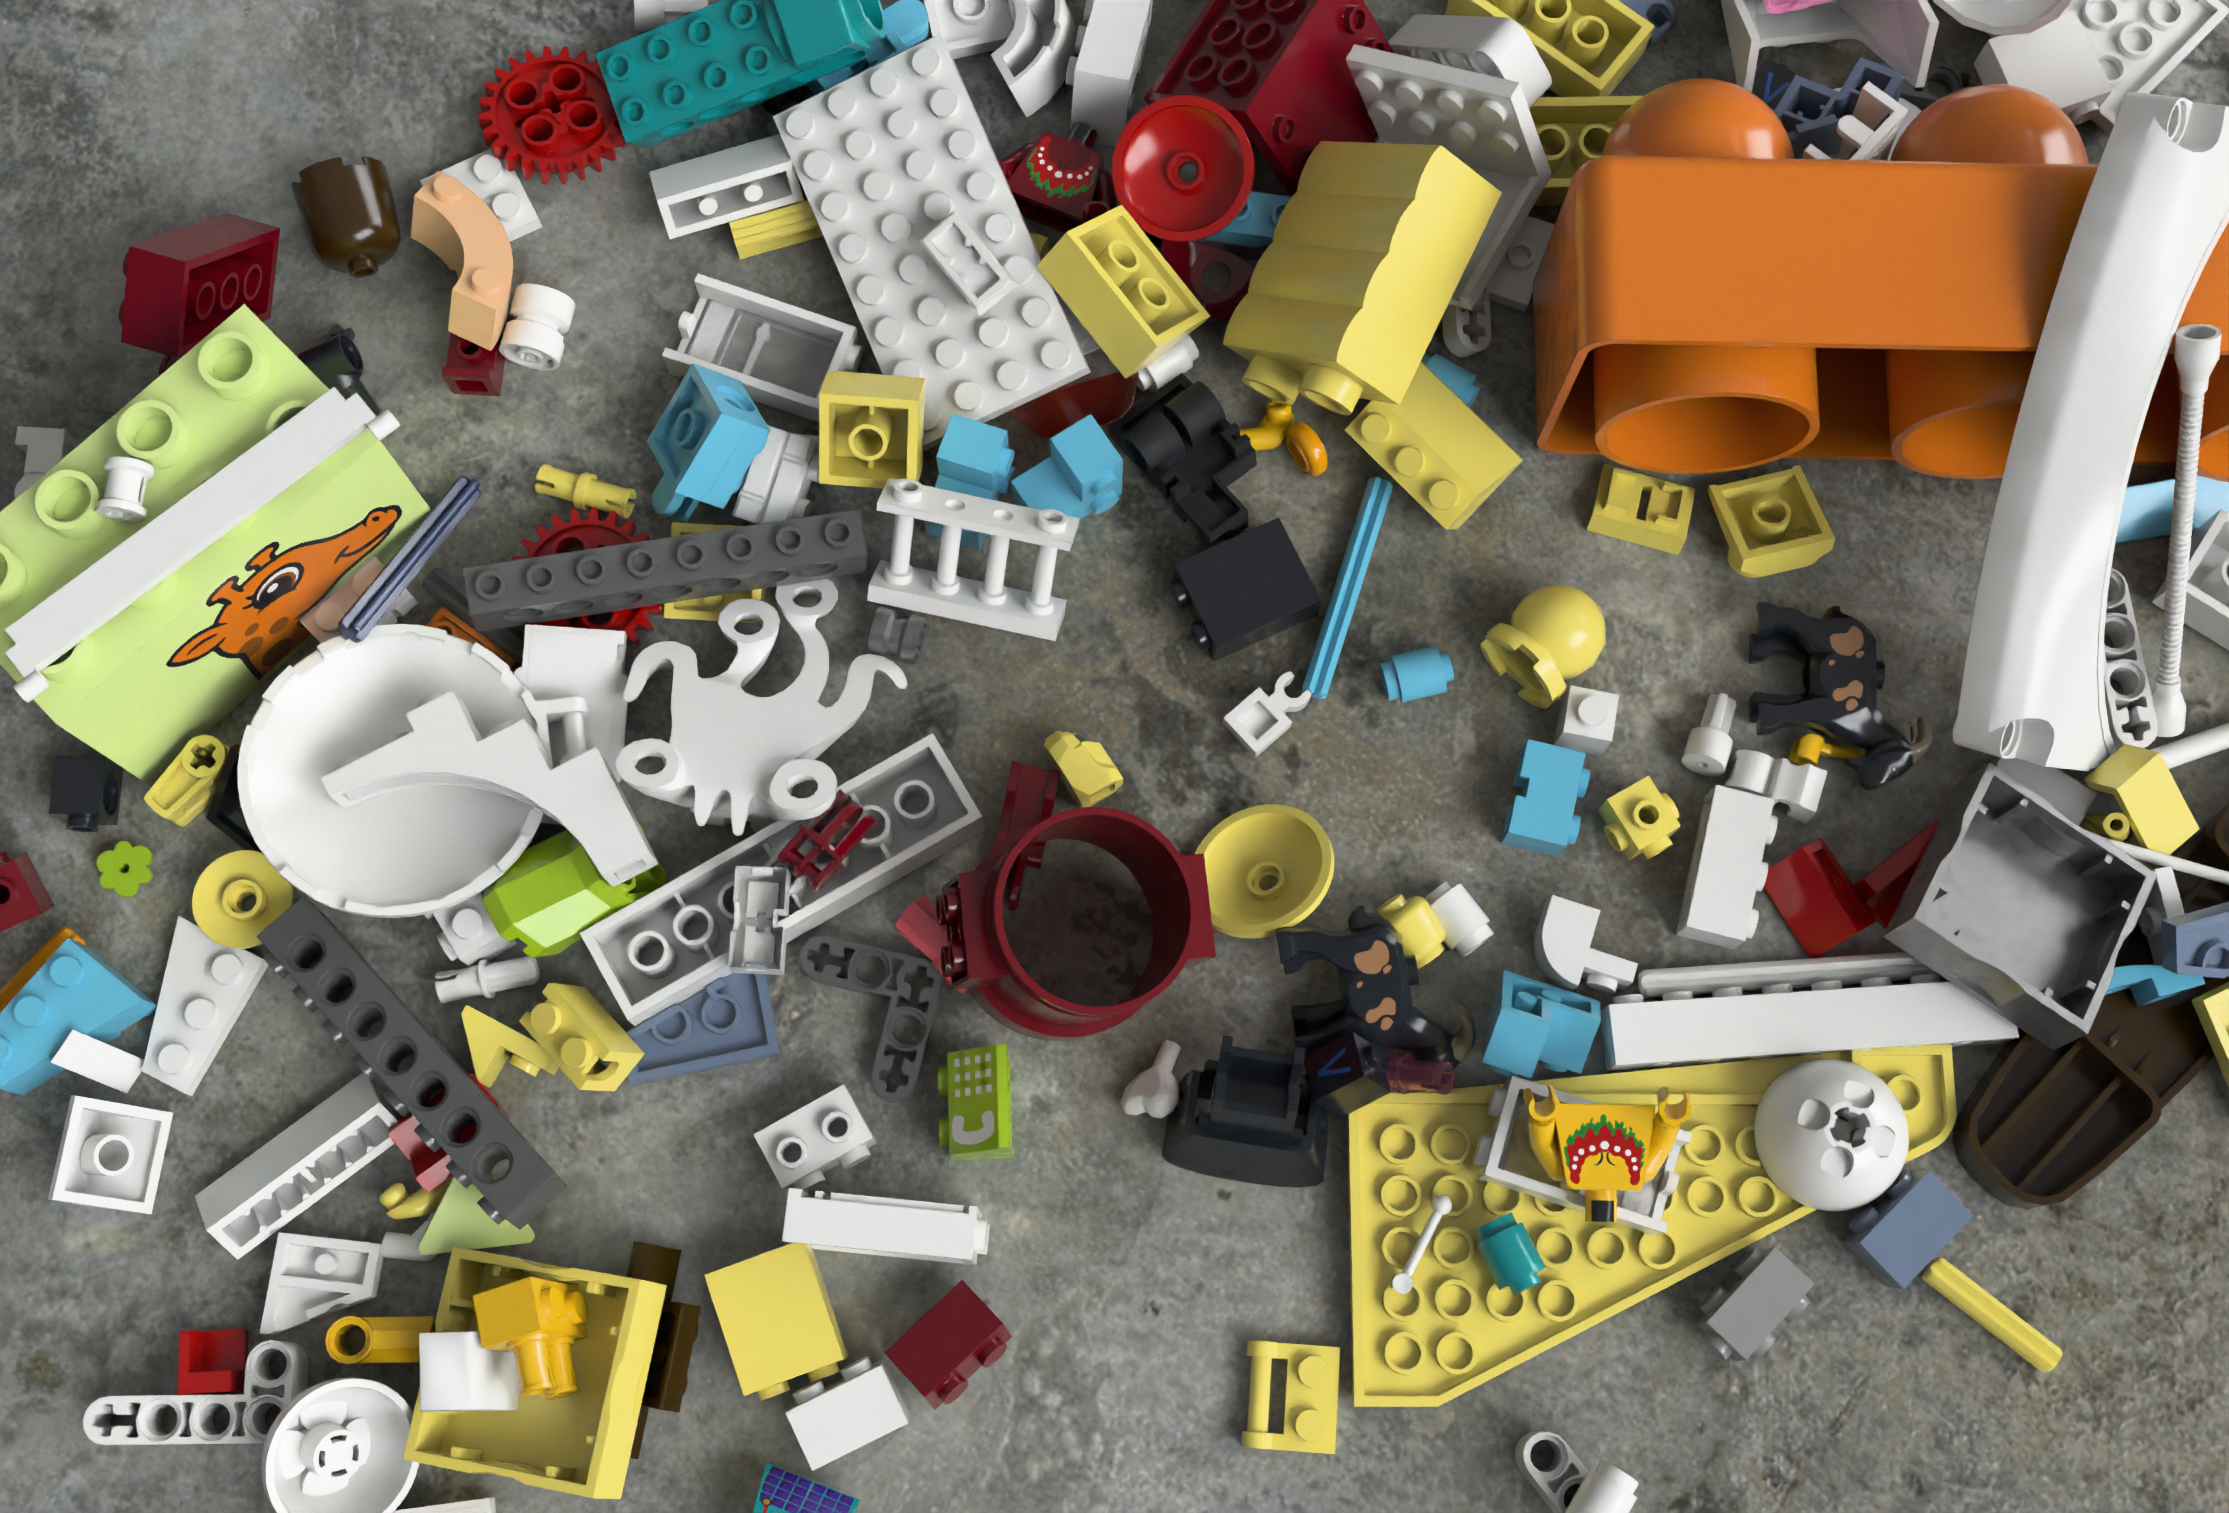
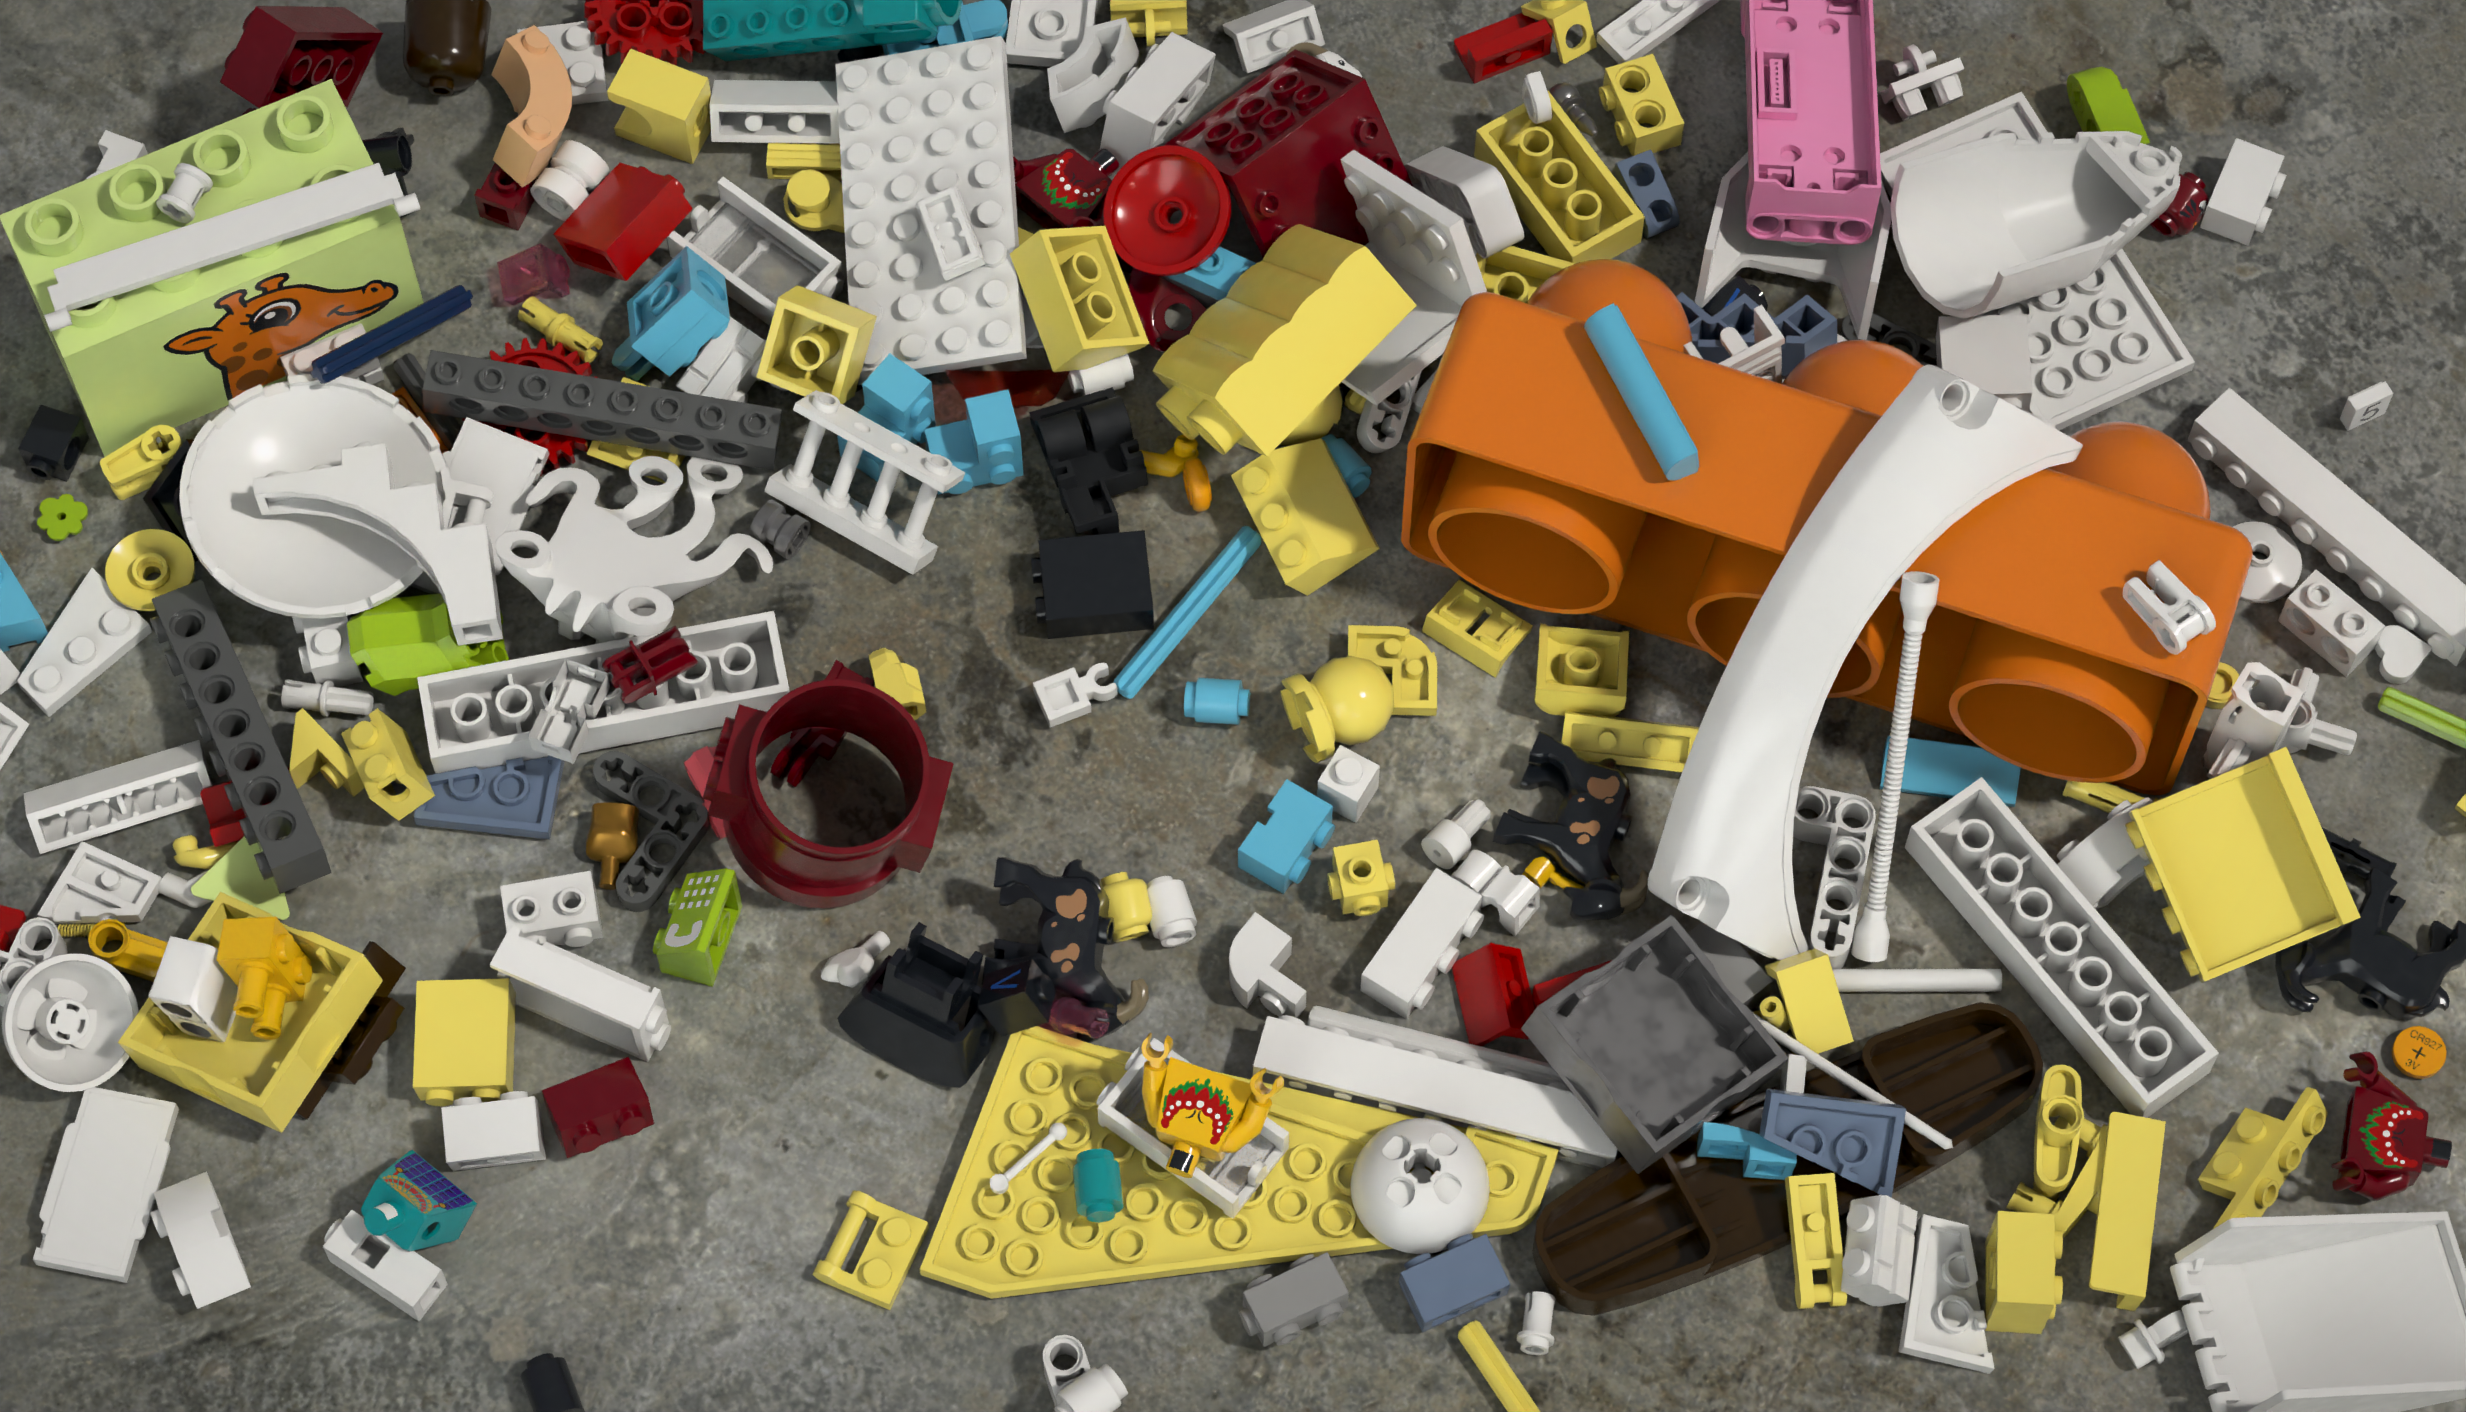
camera: 20 degrees right, 10 degrees down
light yellow dish [1195,804,1334,938] -> none
medium azure brick [1482,970,1601,1078] -> none
none -> light yellow leg [57,924,94,937]
none -> clear pink bracket [497,243,570,306]
none -> red brick [553,162,693,281]
none -> pearl gold piece [586,802,639,890]
none -> light yellow piece [607,49,711,164]
none -> light yellow piece [783,169,845,233]
none -> light yellow plate [1348,625,1437,716]
none -> white pin [1517,1291,1556,1355]
none -> light yellow plate [1561,711,1700,772]
none -> medium azure brick [1584,303,1699,480]

